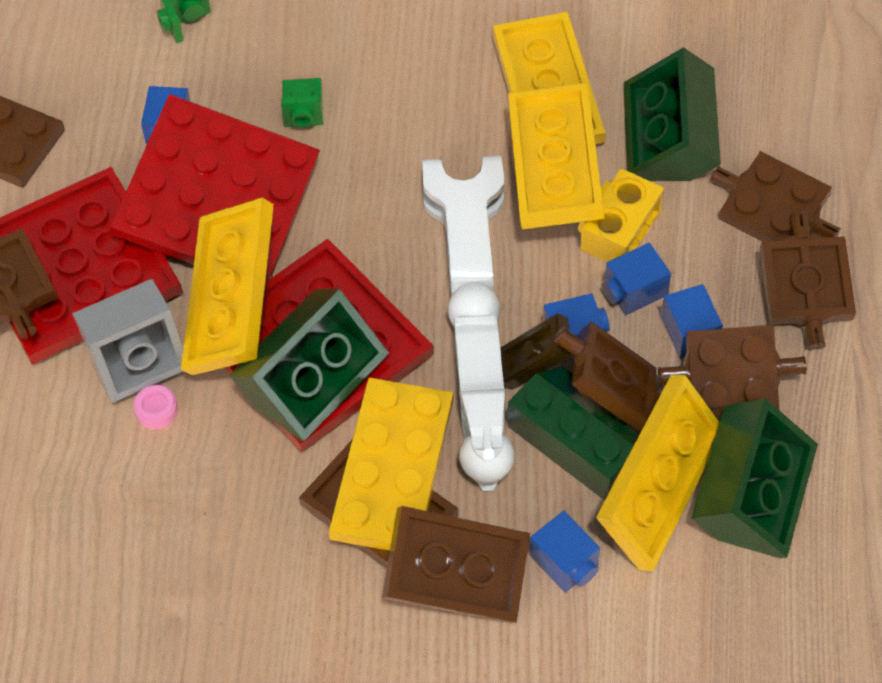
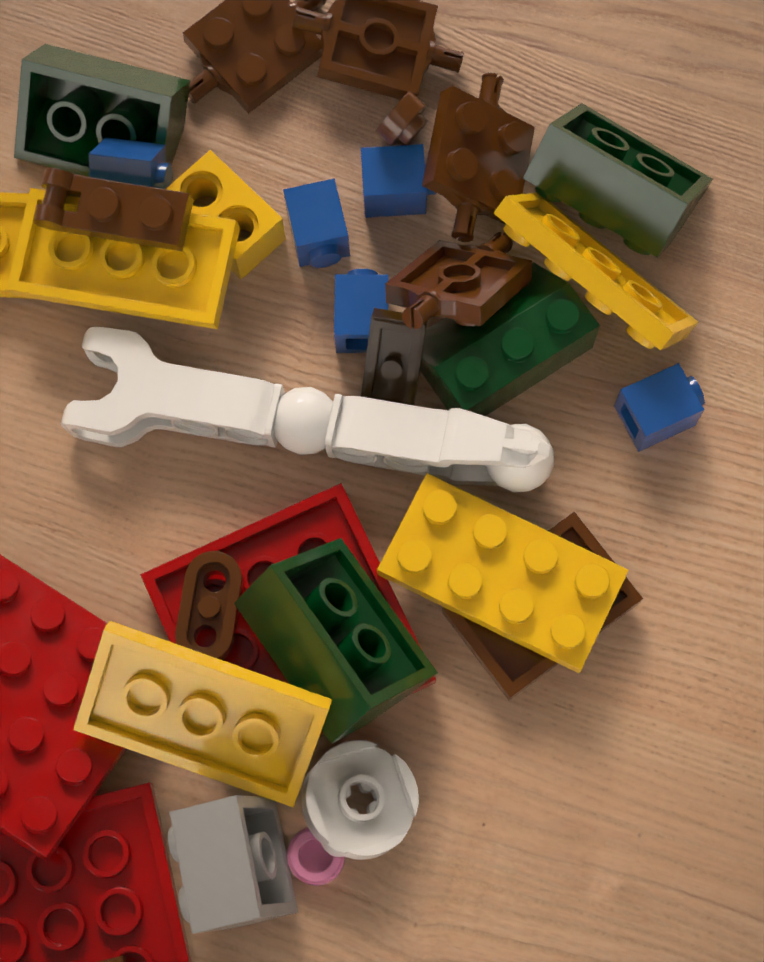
camera: 75 degrees left, 15 degrees up
reddish brown plate [382,506,530,624] -> none
none -> reddish brown plate [33,168,194,252]
none -> blue brick [89,138,173,189]
none -> reddish brown plate [175,551,243,660]
none -> white plate [302,740,419,860]
none -> reddish brown plate [375,91,428,146]

